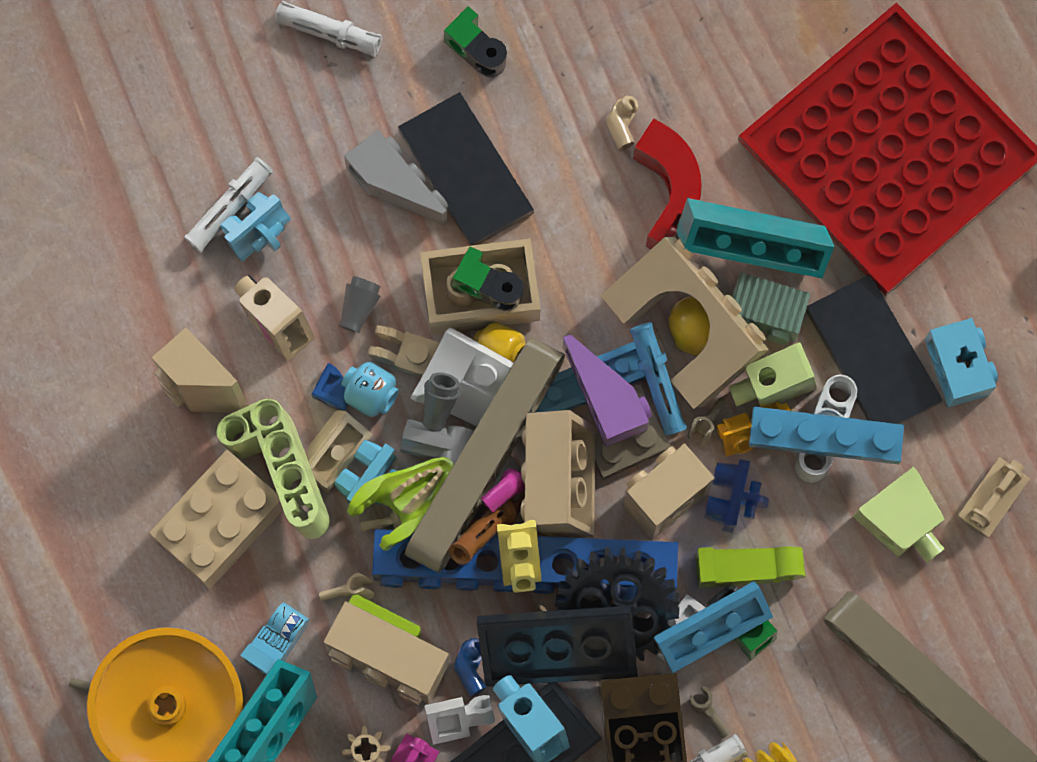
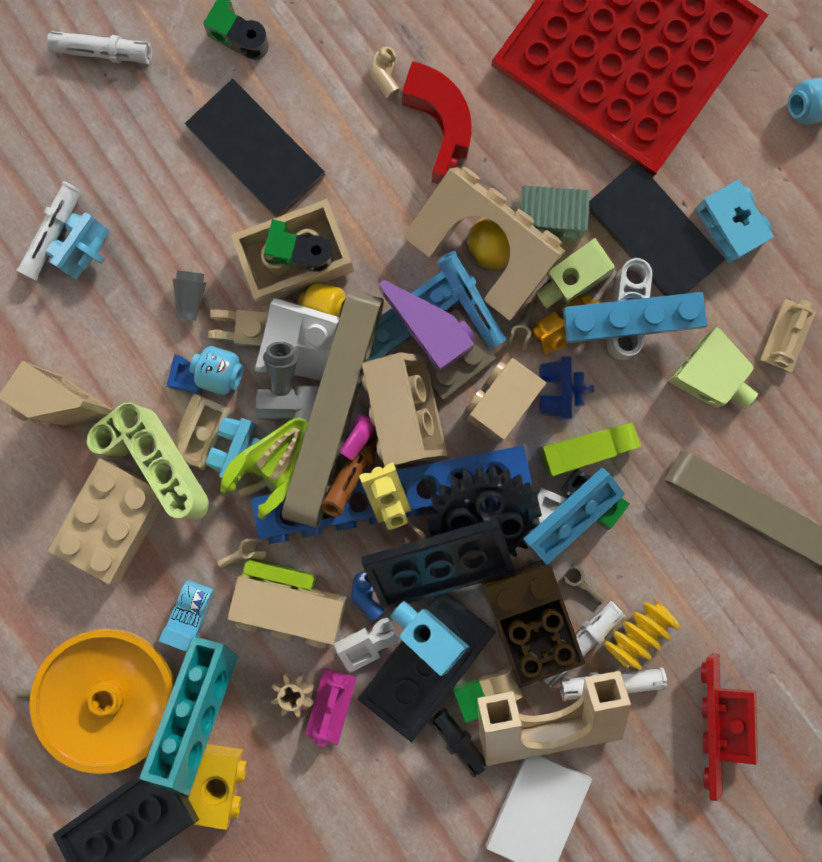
camera: 15 degrees left, 10 degrees up
tan torso [235,275,315,362] -> none
light grey slope [344,130,448,225] -> none
teal brick [676,198,834,279] -> none

